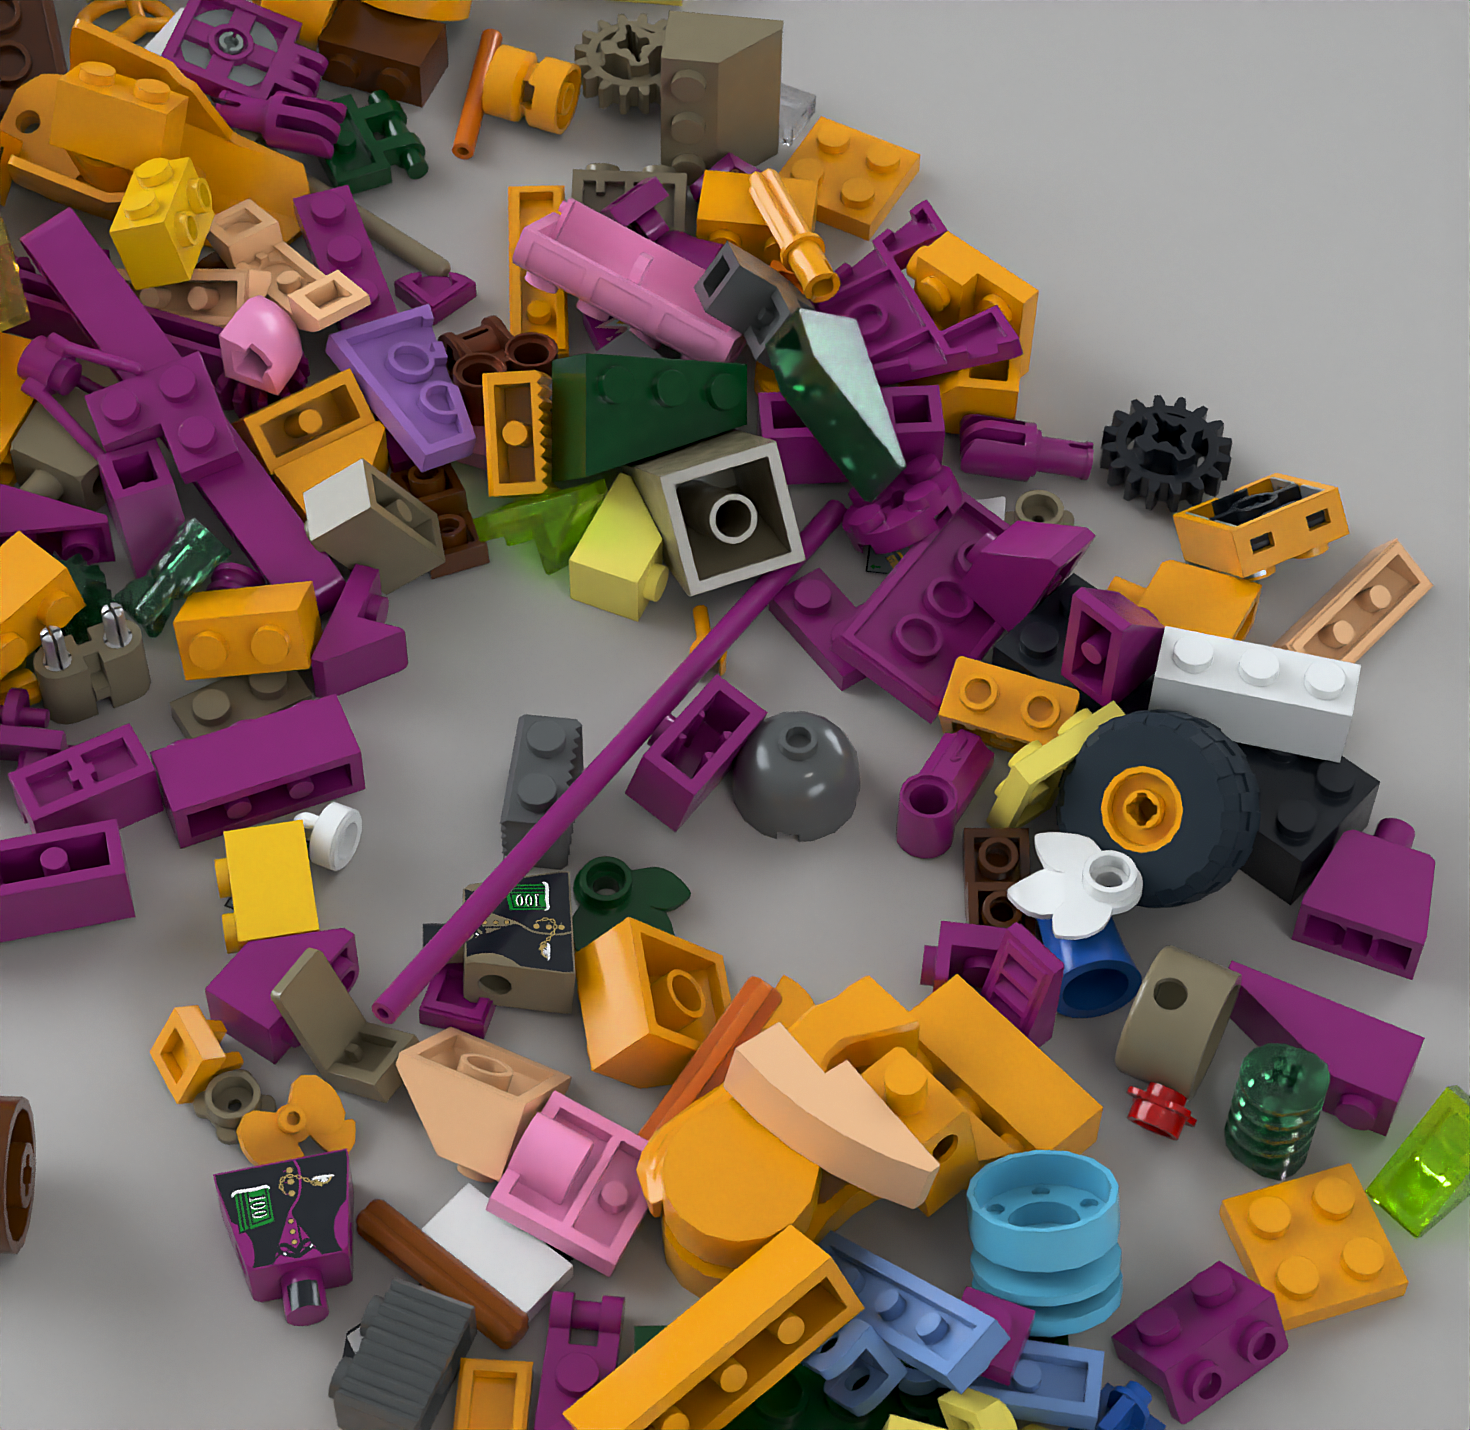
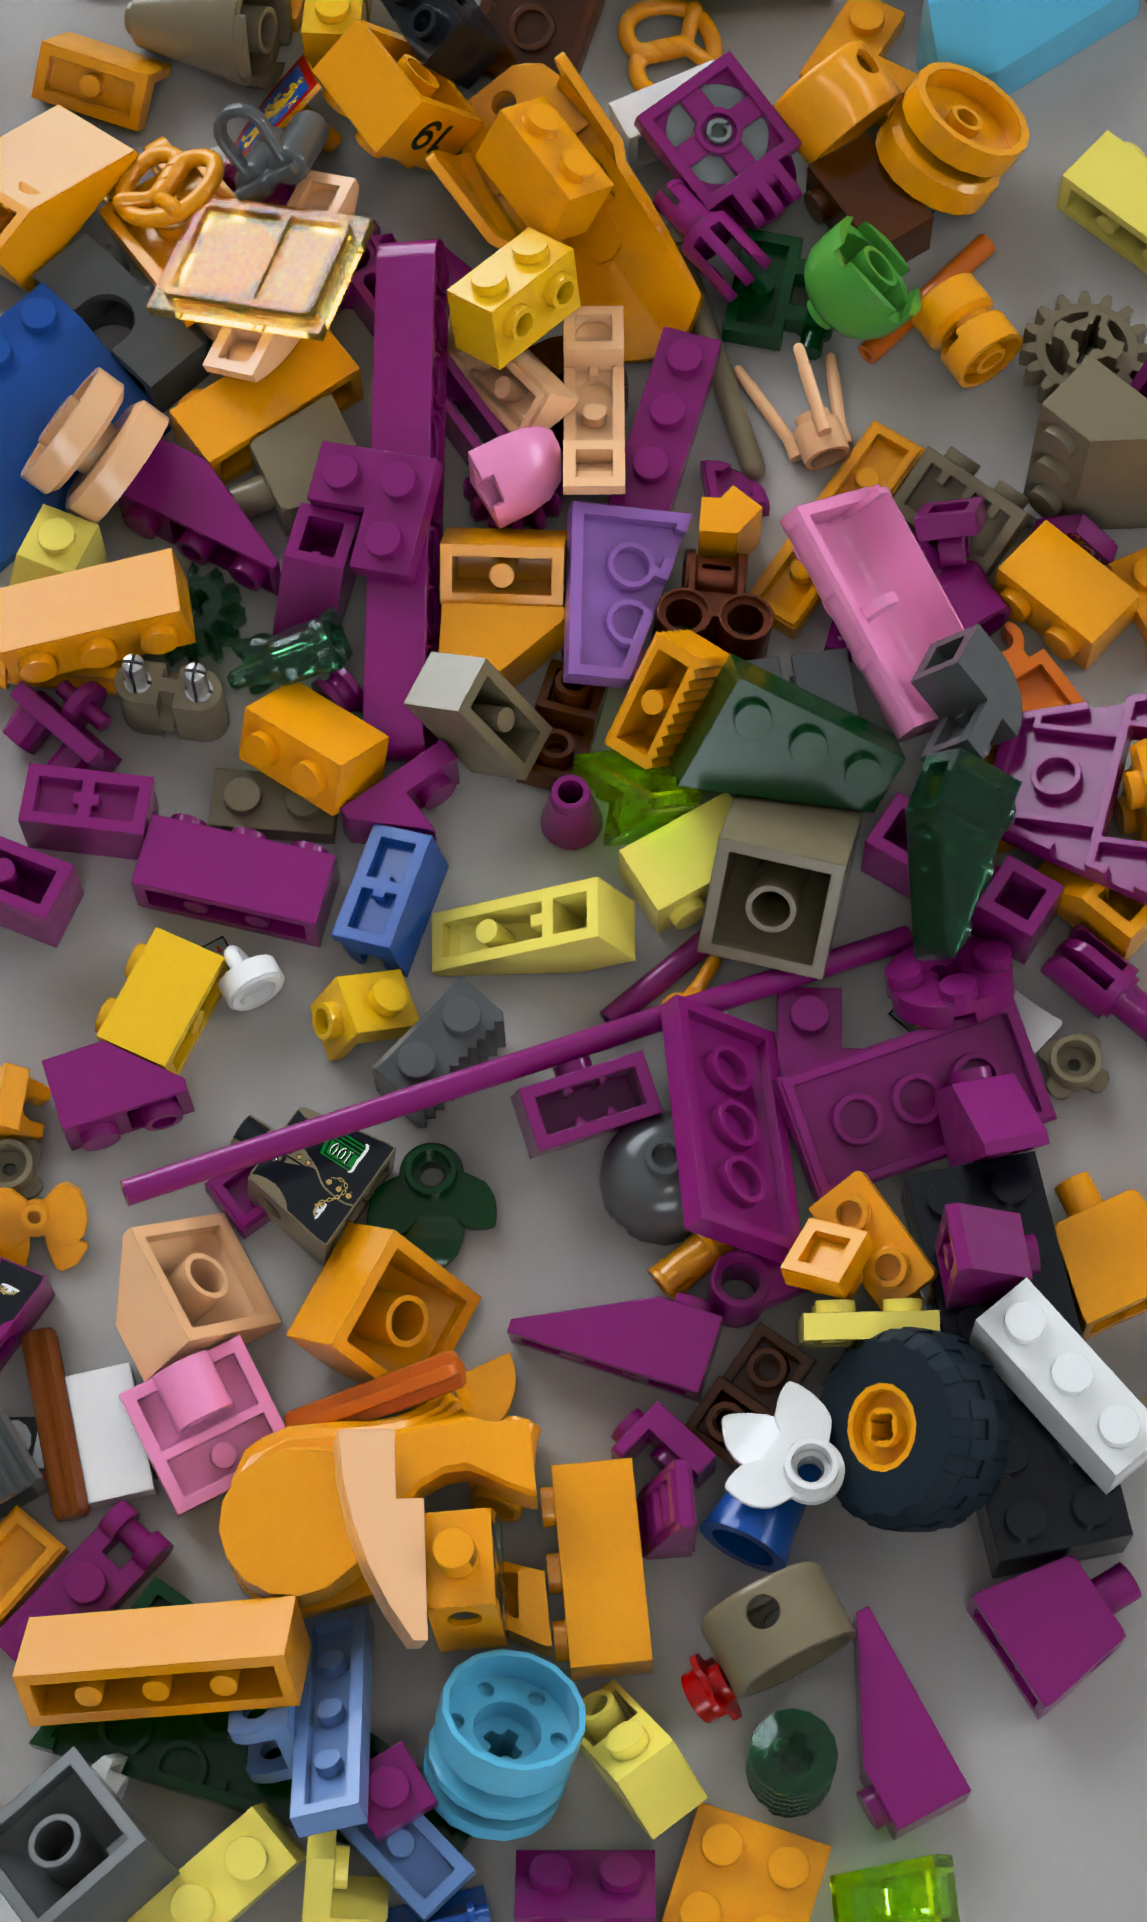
camera: 40 degrees right, 15 degrees up
magenta plant [17,332,144,461] -> none
dark tan bracket [271,948,419,1103] -> none
light orange axle [749,168,841,303] -> none
none -> yellow bracket [310,969,420,1061]
none -> blue hinge [331,824,449,977]
none -> light yellow slope [432,876,635,976]
none -> magenta slope [507,1293,723,1402]
none -> magenta cone [540,774,603,850]
none -> light yellow slope [579,1679,709,1840]
none -> magenta piece [600,929,709,1022]
none -> light orange pin [647,1232,734,1301]
none -> magenta plate [660,994,801,1264]
none -> light orange piece [698,485,763,559]
none -> light nougat plant [733,343,853,470]
none -> light orange tile [780,1217,874,1300]
none -> bright green cylinder [804,216,921,341]

